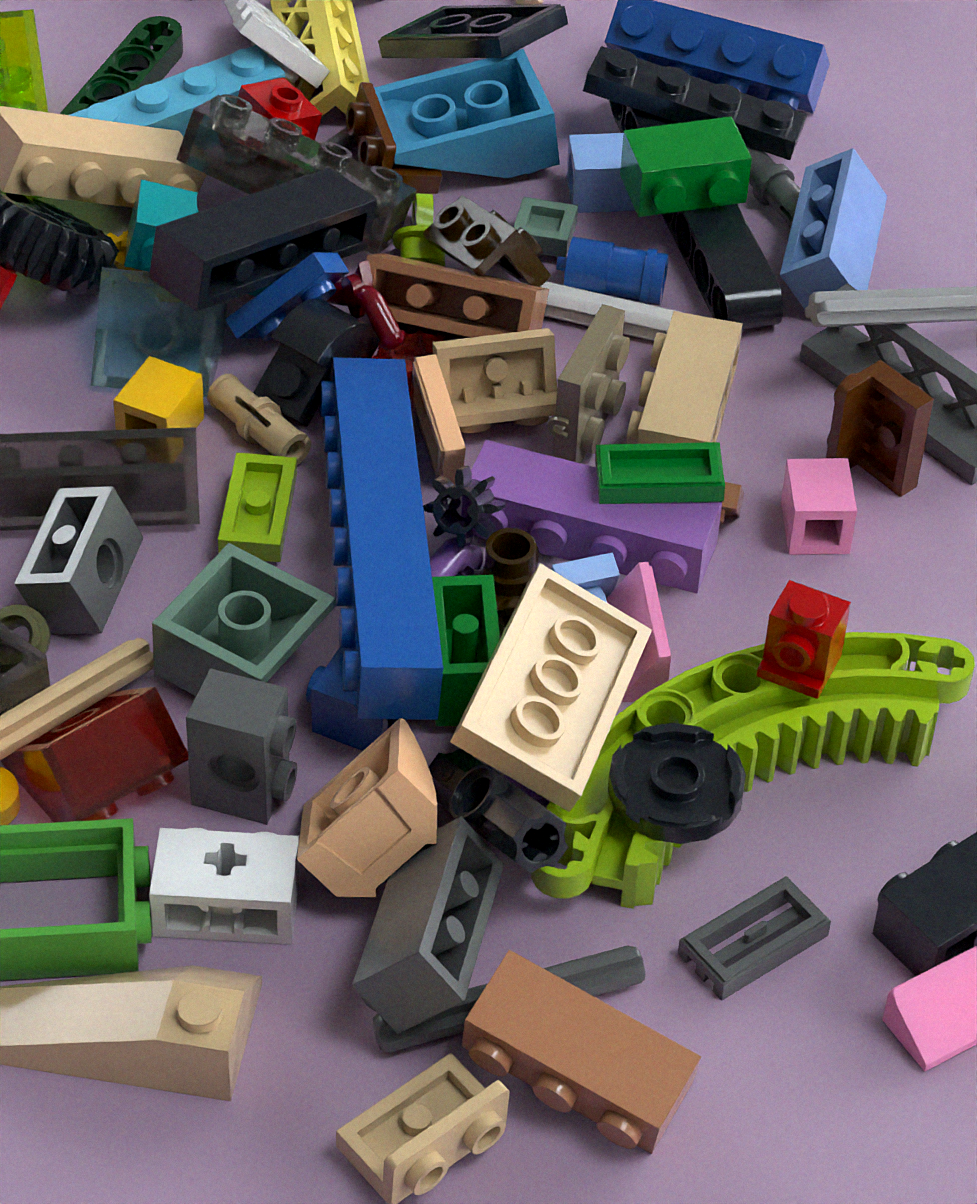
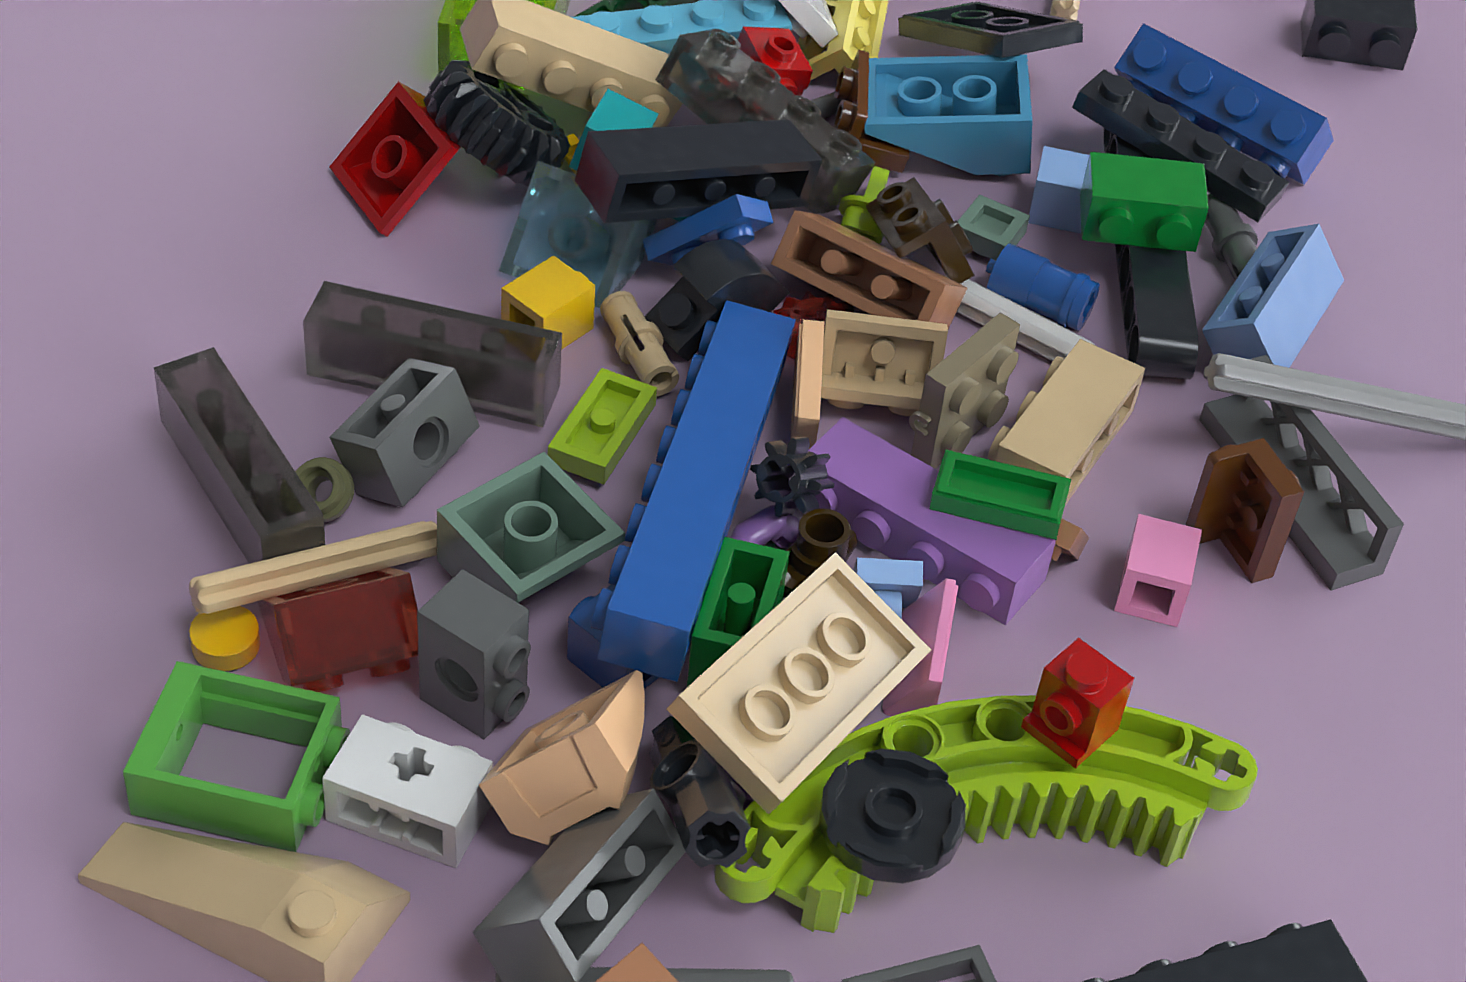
camera: 15 degrees right, 0 degrees up
dark red piece [326,259,405,350] -> none

